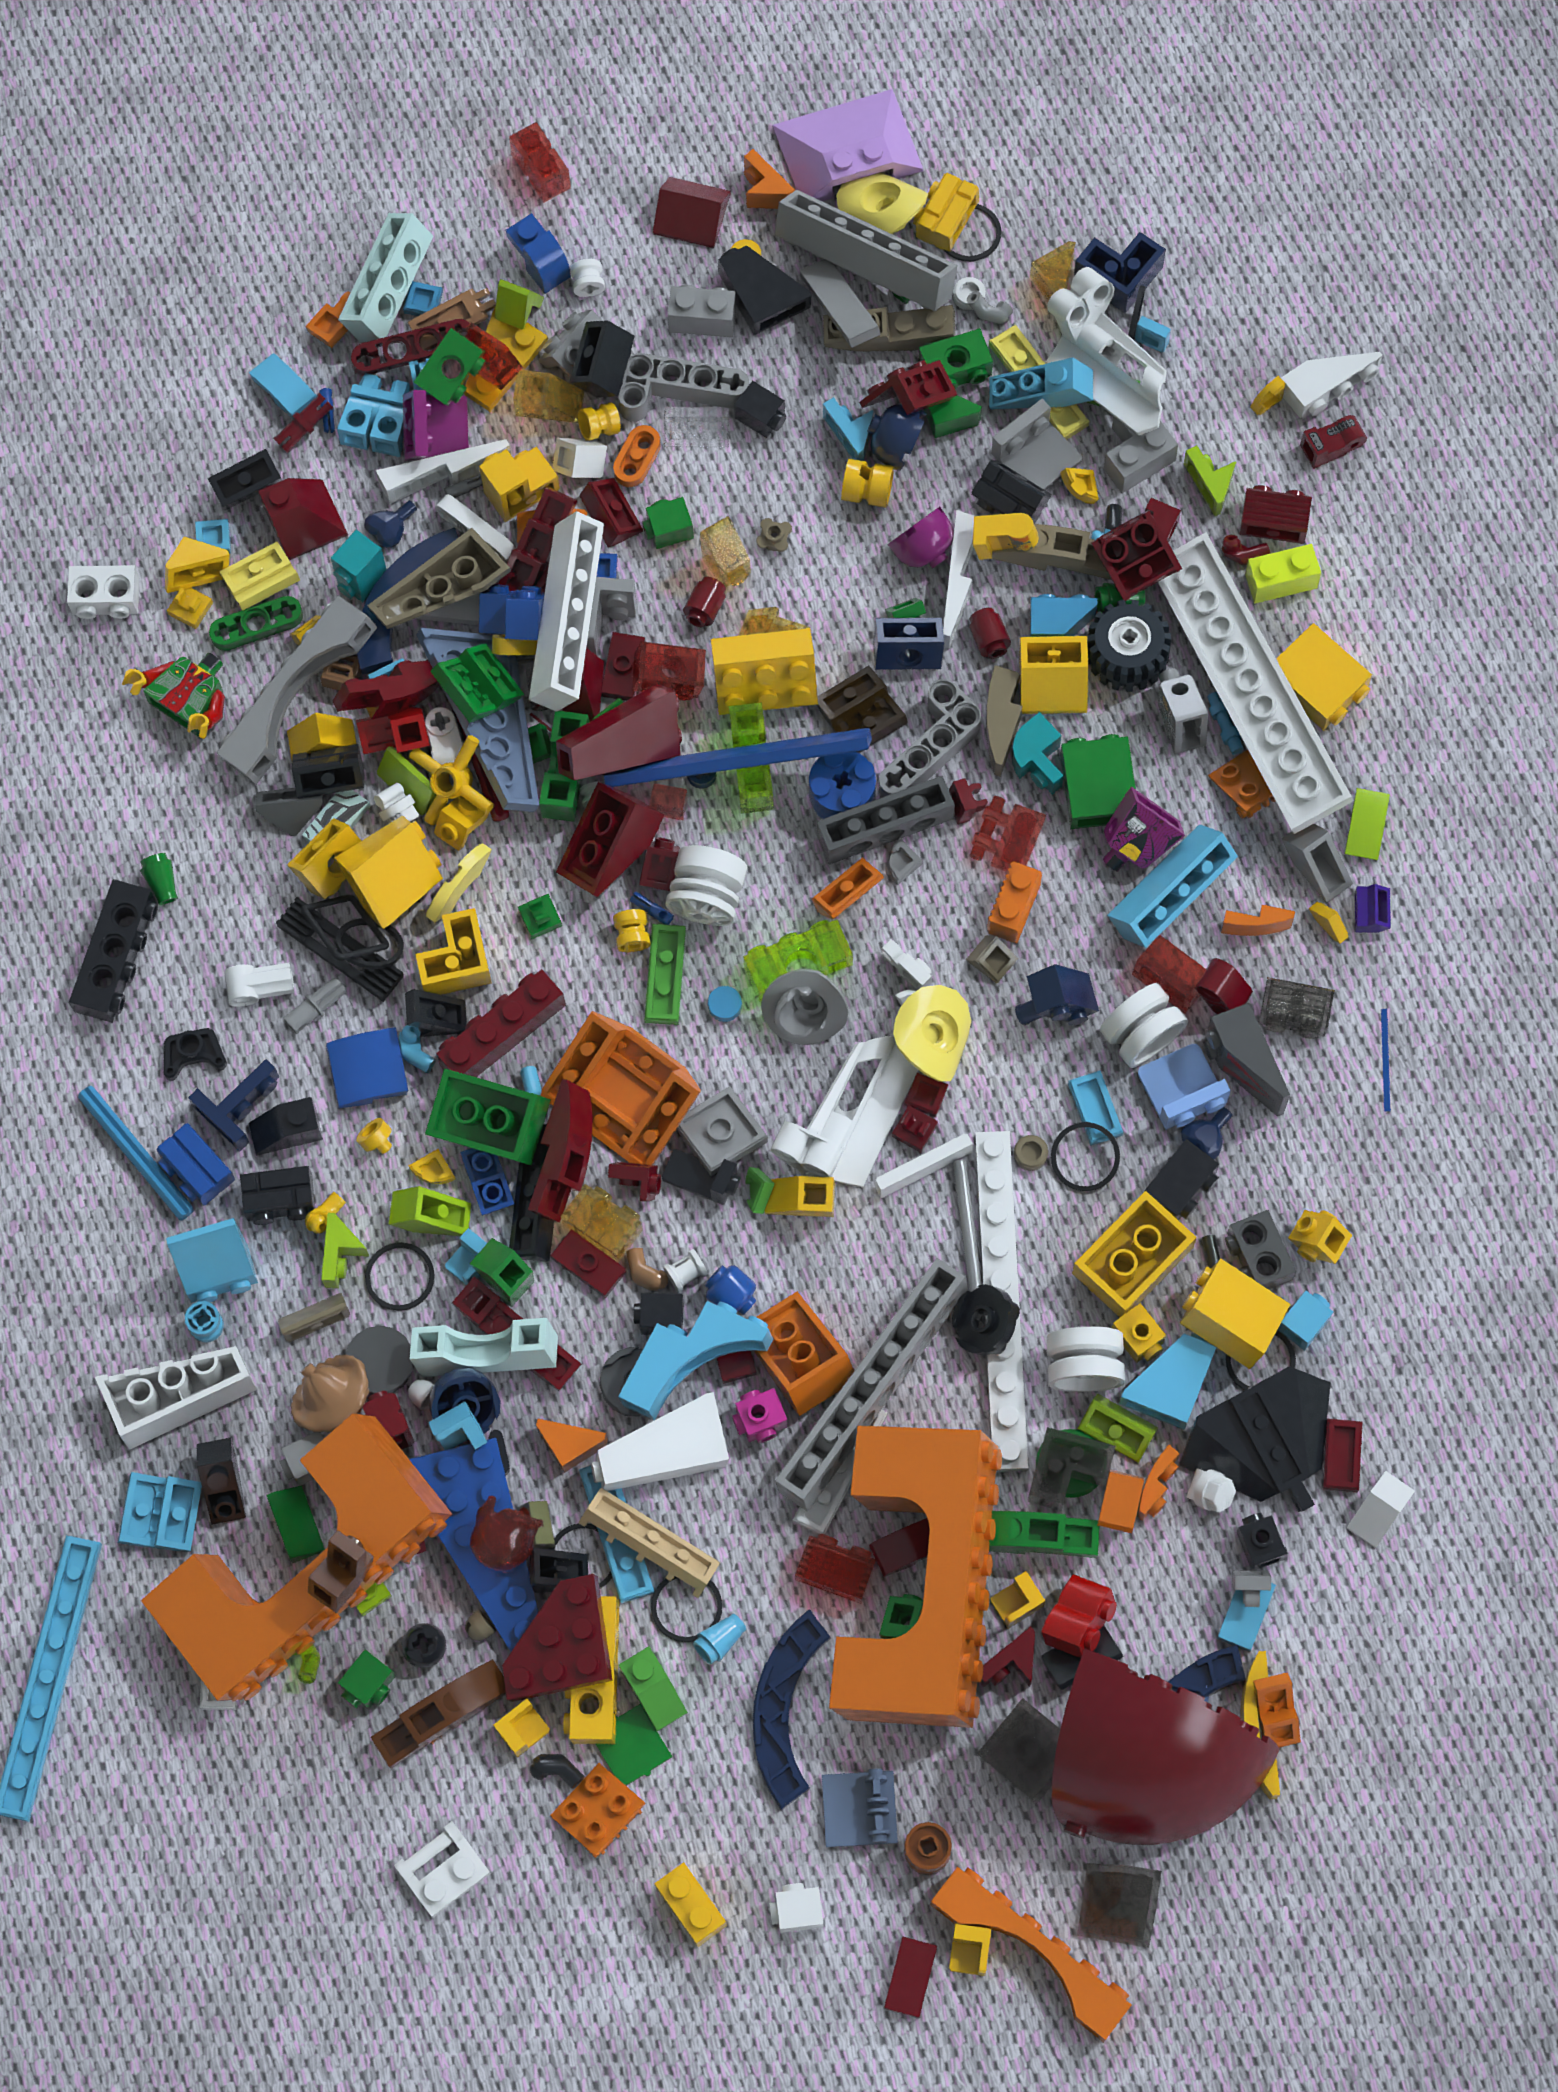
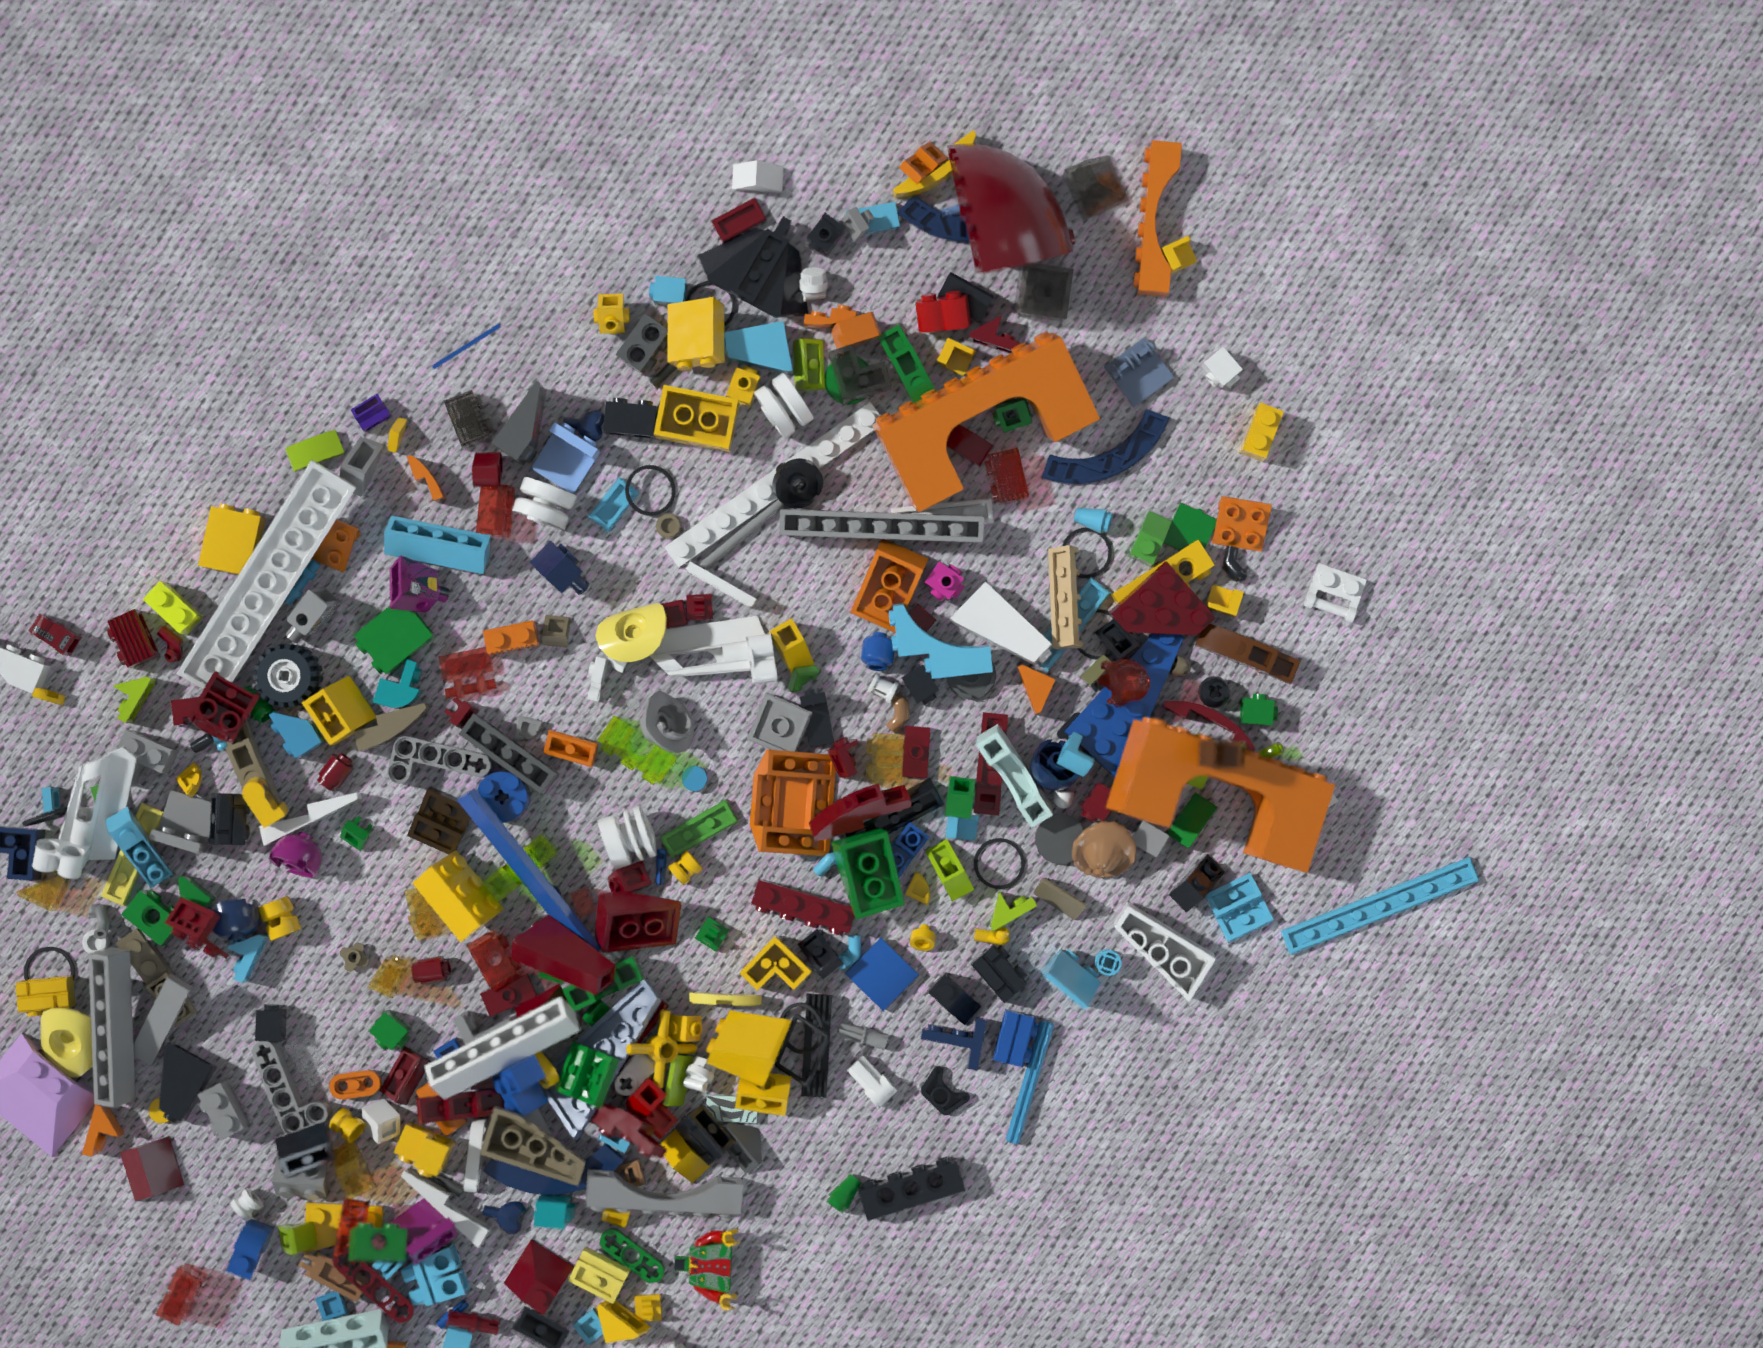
camera: 125 degrees left, 15 degrees up
dark blue brick [873,618,944,670] -> none
dark red tile [884,1936,937,2019] -> none
dark orange wheel [904,1822,952,1875] -> none
none -> dark red slope [1161,701,1256,752]

